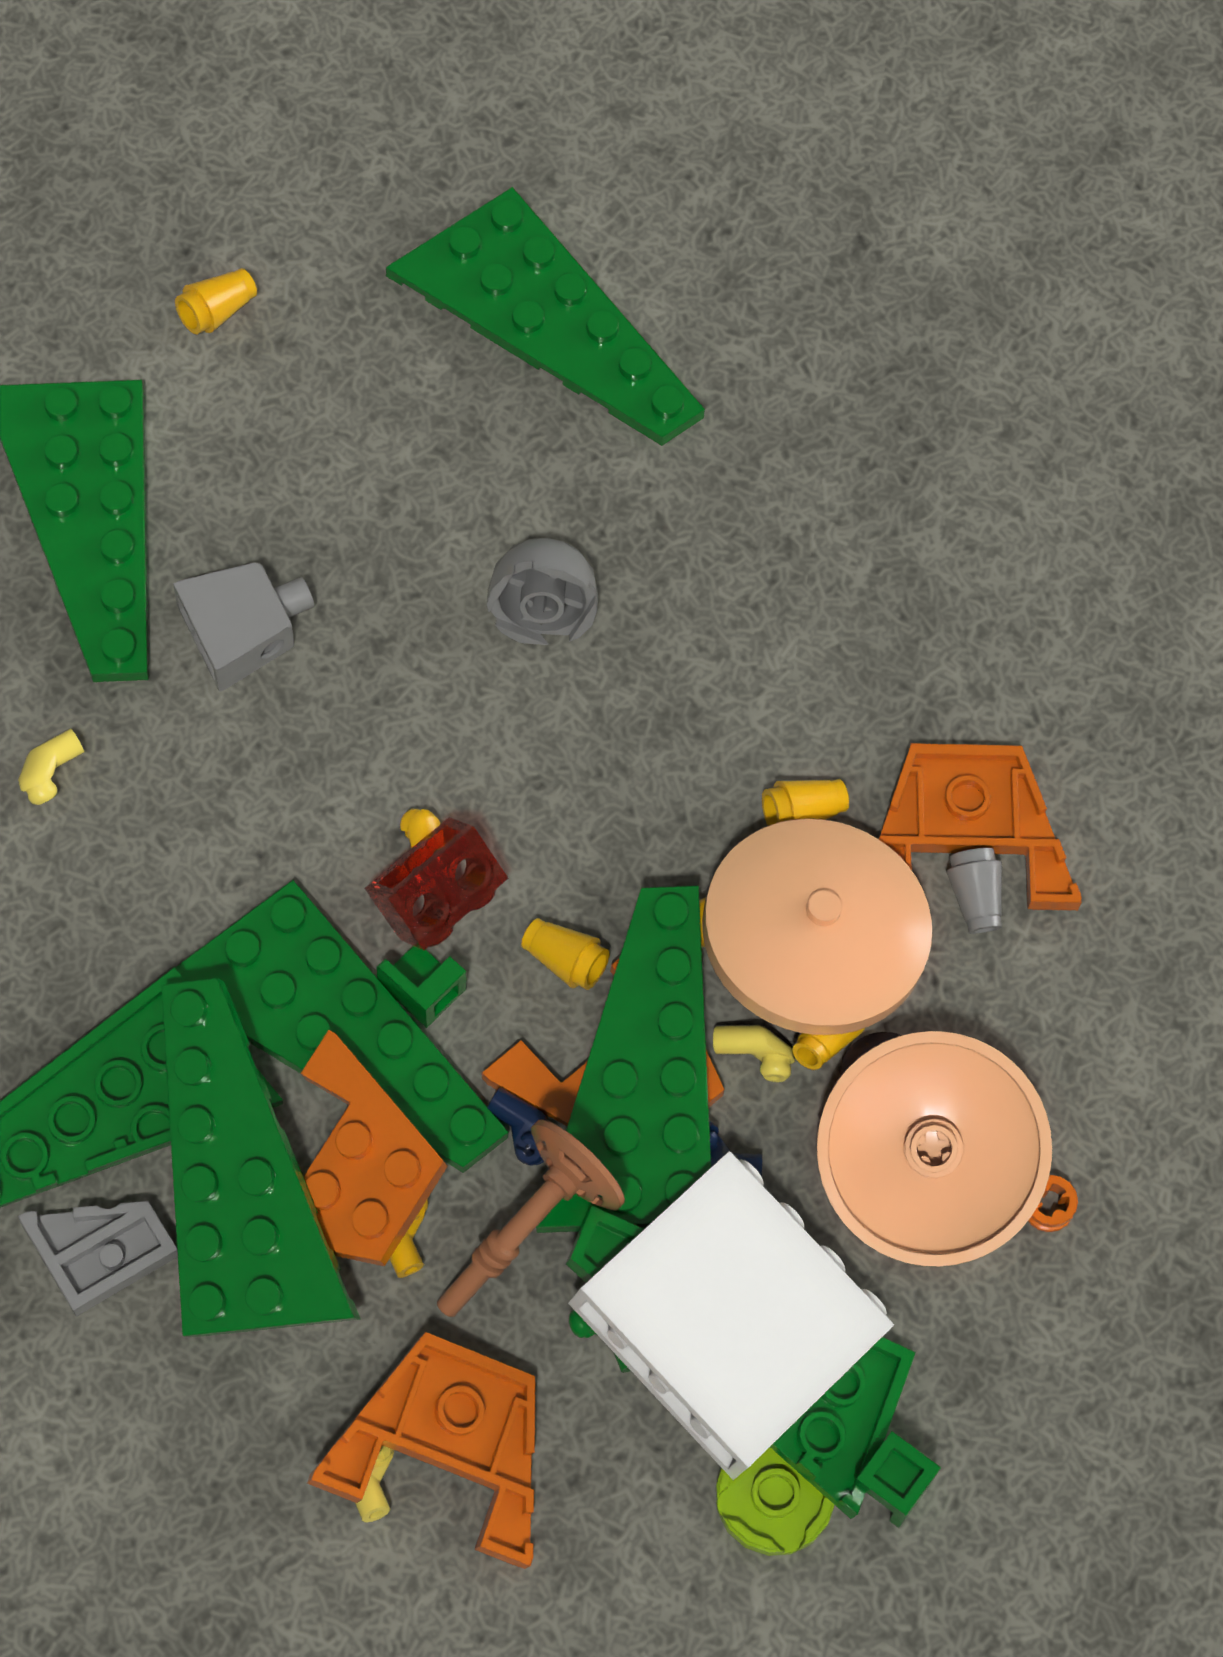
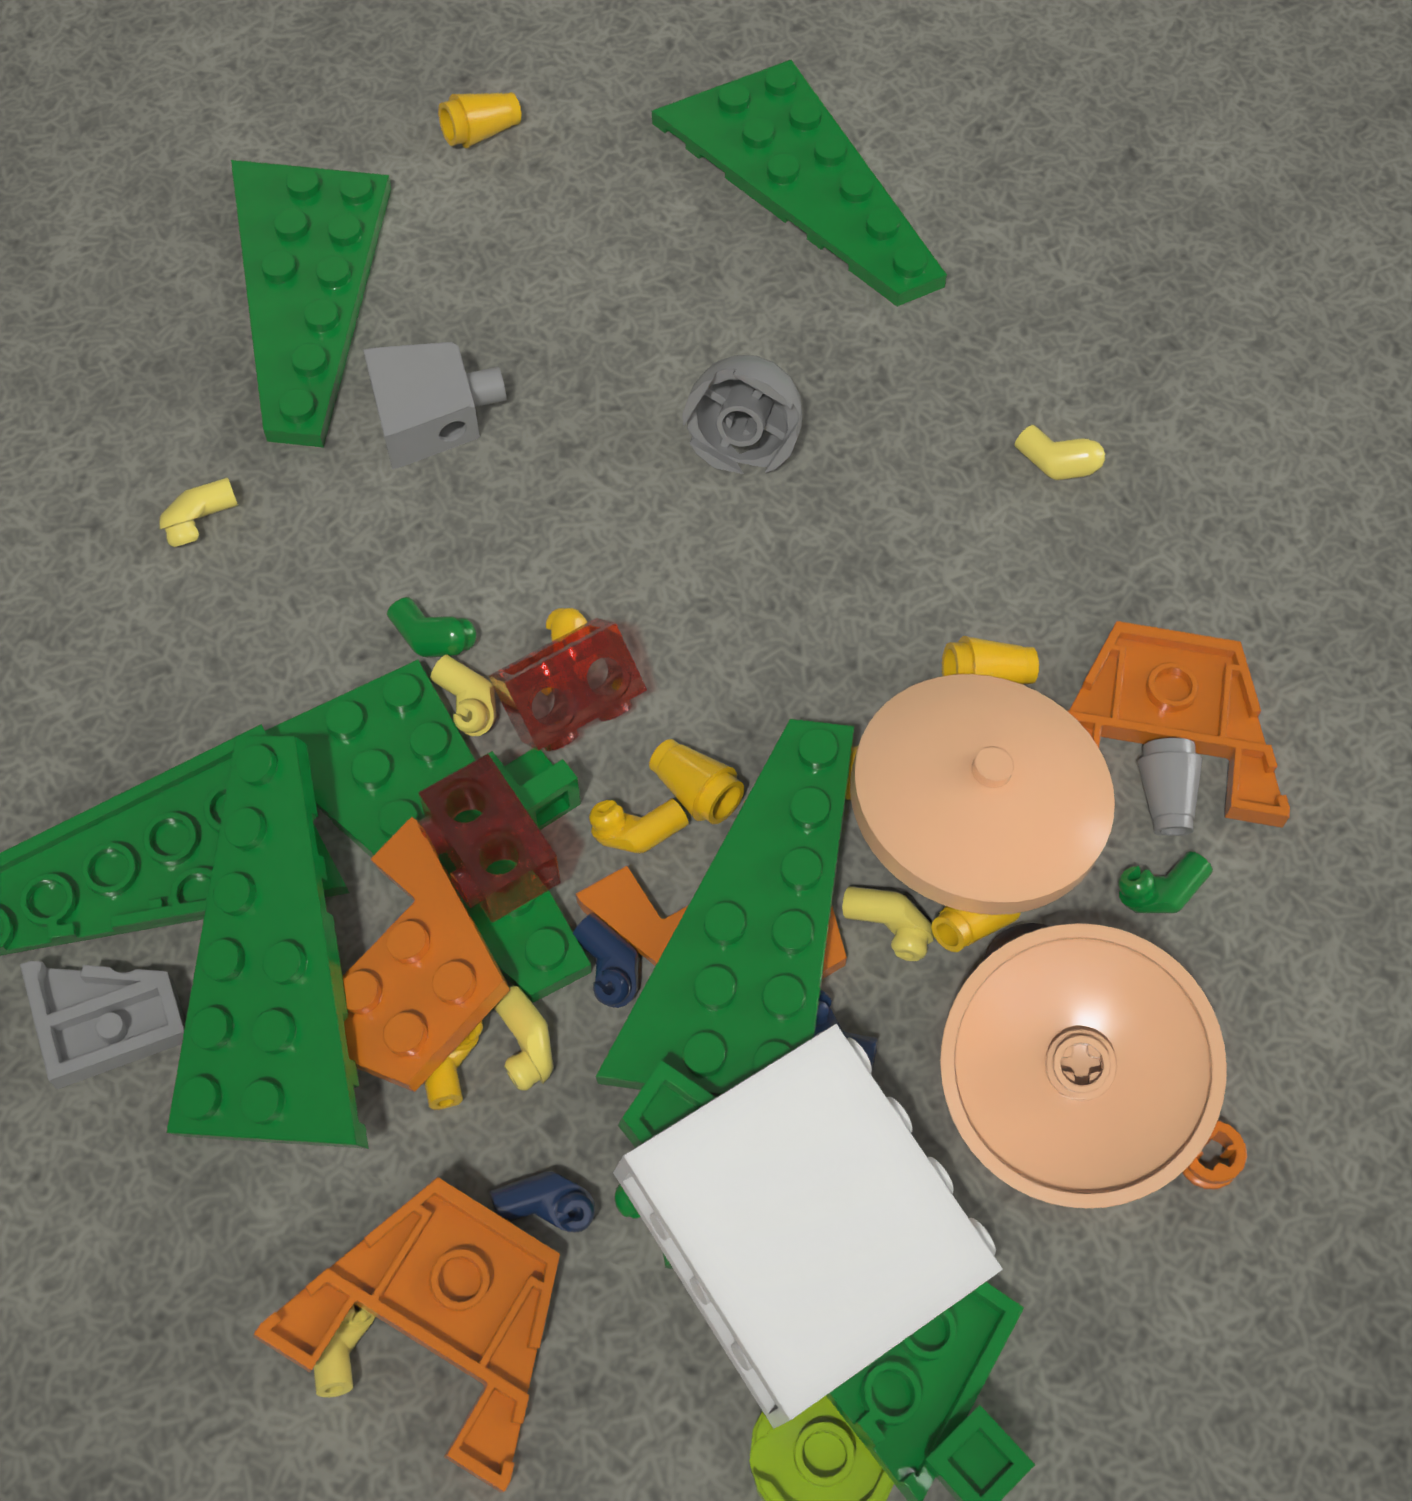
camera: 15 degrees right, 5 degrees down
nougat dish [437,1119,625,1317] -> none
none -> green arm [387,597,476,658]
none -> clear red brick [417,754,561,923]
none -> light yellow arm [430,655,497,736]
none -> dark blue arm [489,1171,595,1233]
none -> light yellow arm [494,986,554,1091]
none -> yellow arm [589,798,689,854]
none -> light yellow arm [1015,425,1105,480]
none -> green arm [1118,851,1213,914]

